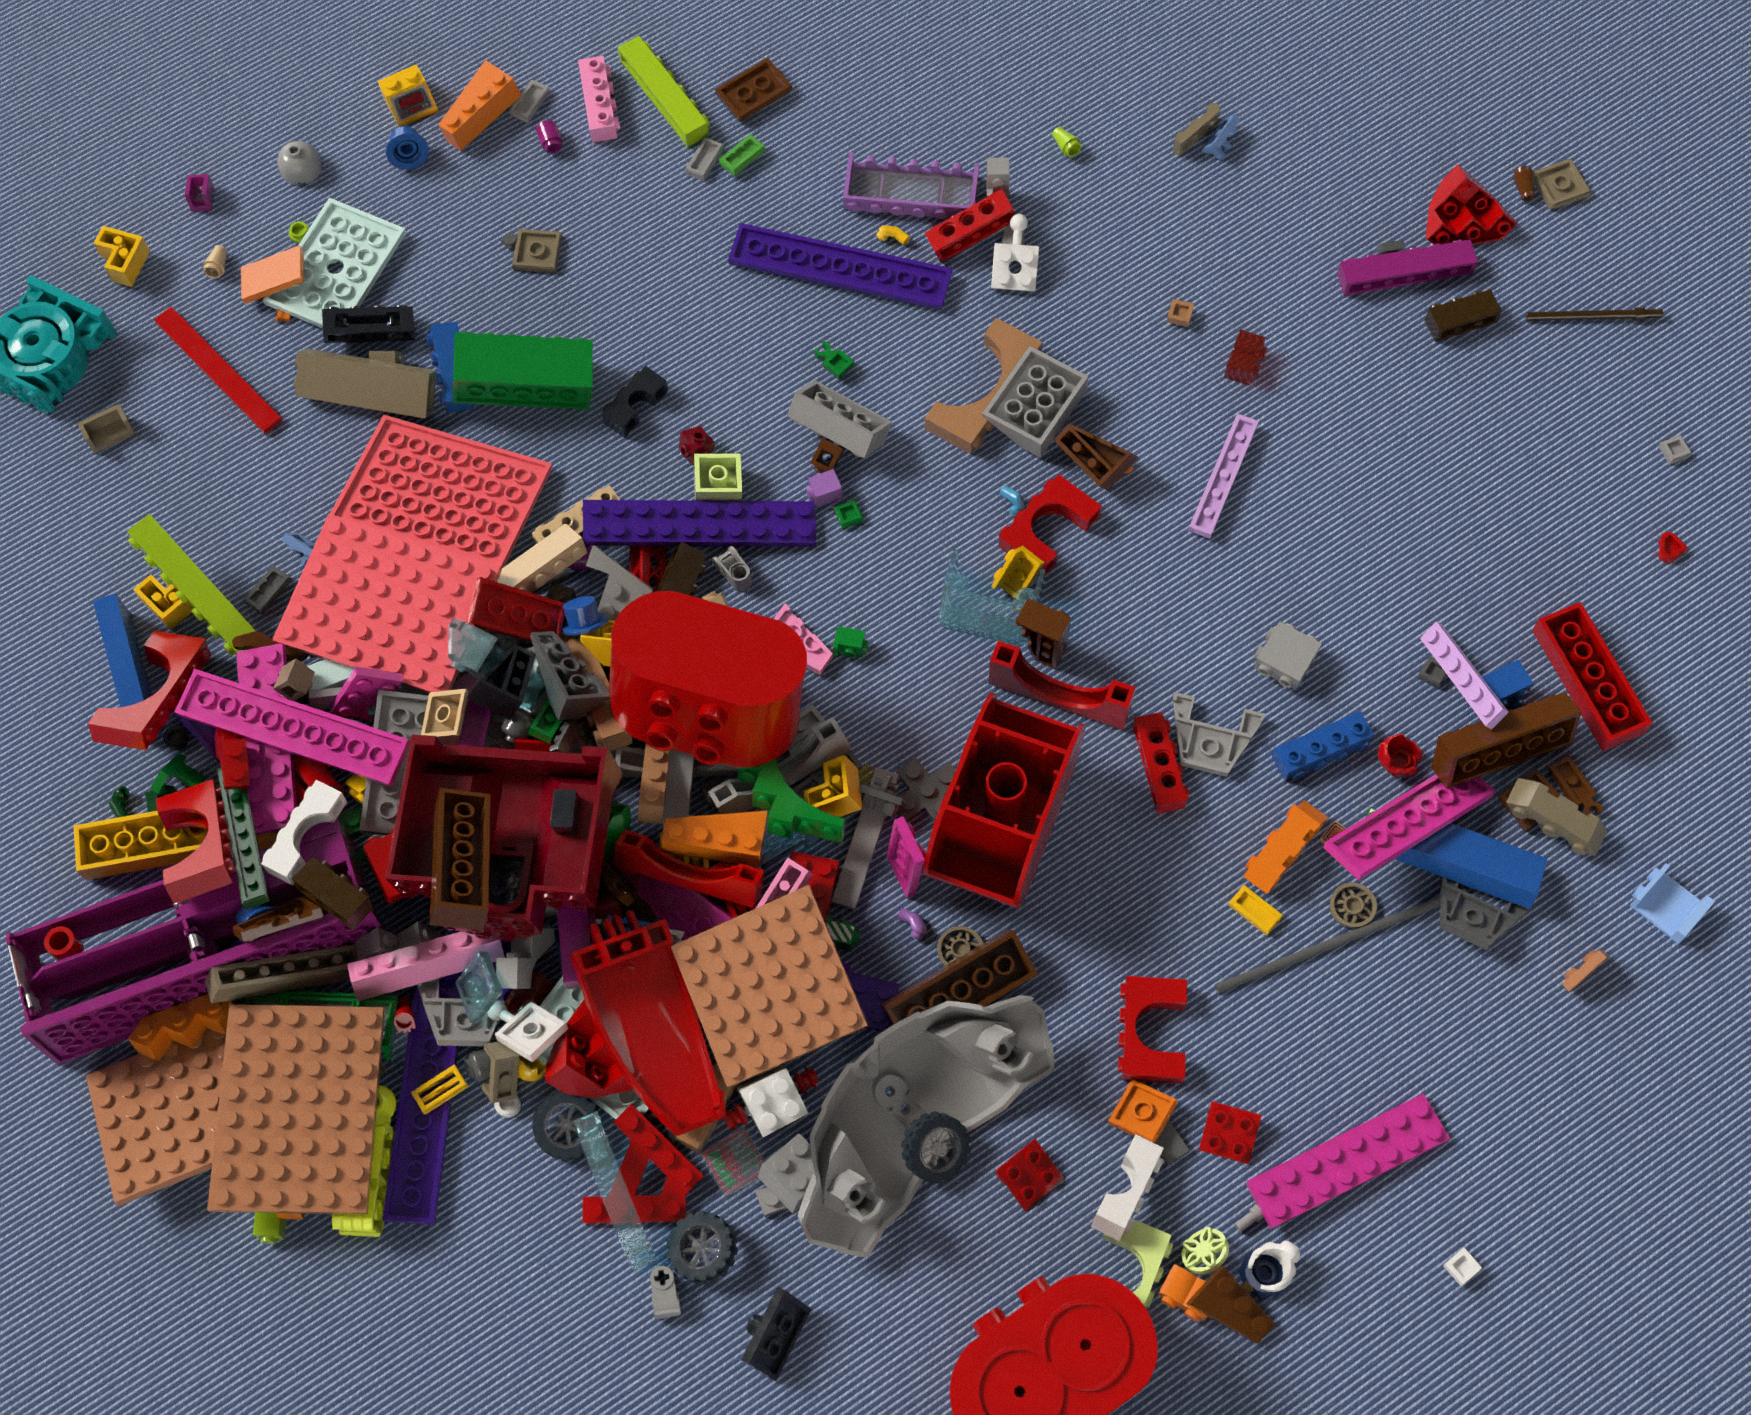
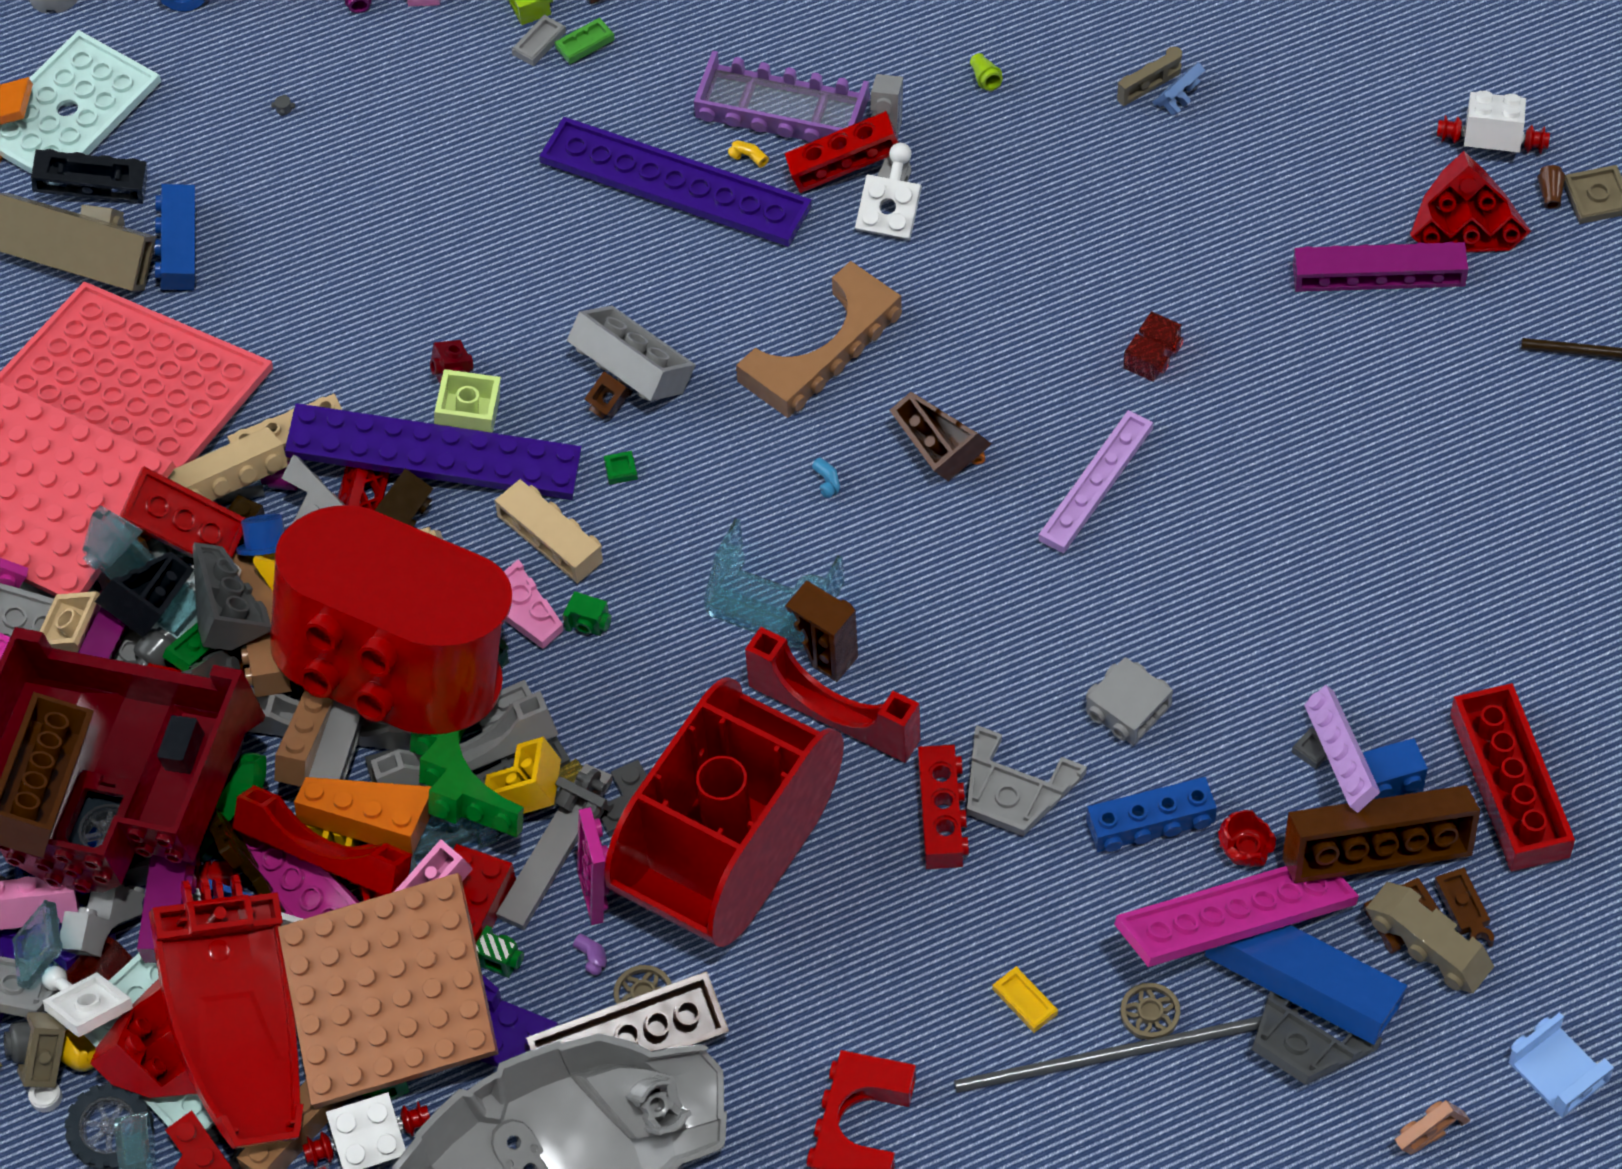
camera: 10 degrees right, 10 degrees down
lime plate [289,221,309,243] -> none
green brick [452,331,593,410] -> none
dark tan tile [512,229,563,273] -> none
black arch [602,365,668,438] -> none
light grey piece [712,546,752,591] -> none
medium lavender brick [806,469,843,507] -> none
green plate [814,341,855,380] -> none
light grey slope [982,346,1088,458] -> none
yellow bracket [991,546,1045,601] -> none
red arch [999,474,1102,580] -> none
medium nougat plate [1167,299,1194,327] -> none
orange brick [1243,800,1328,894] -> none
dark grey tile [1377,240,1405,254] -> none
dark brown brick [1425,289,1502,342] -> none
none -> tan brick [494,479,603,584]
none -> white brick [1436,91,1550,154]

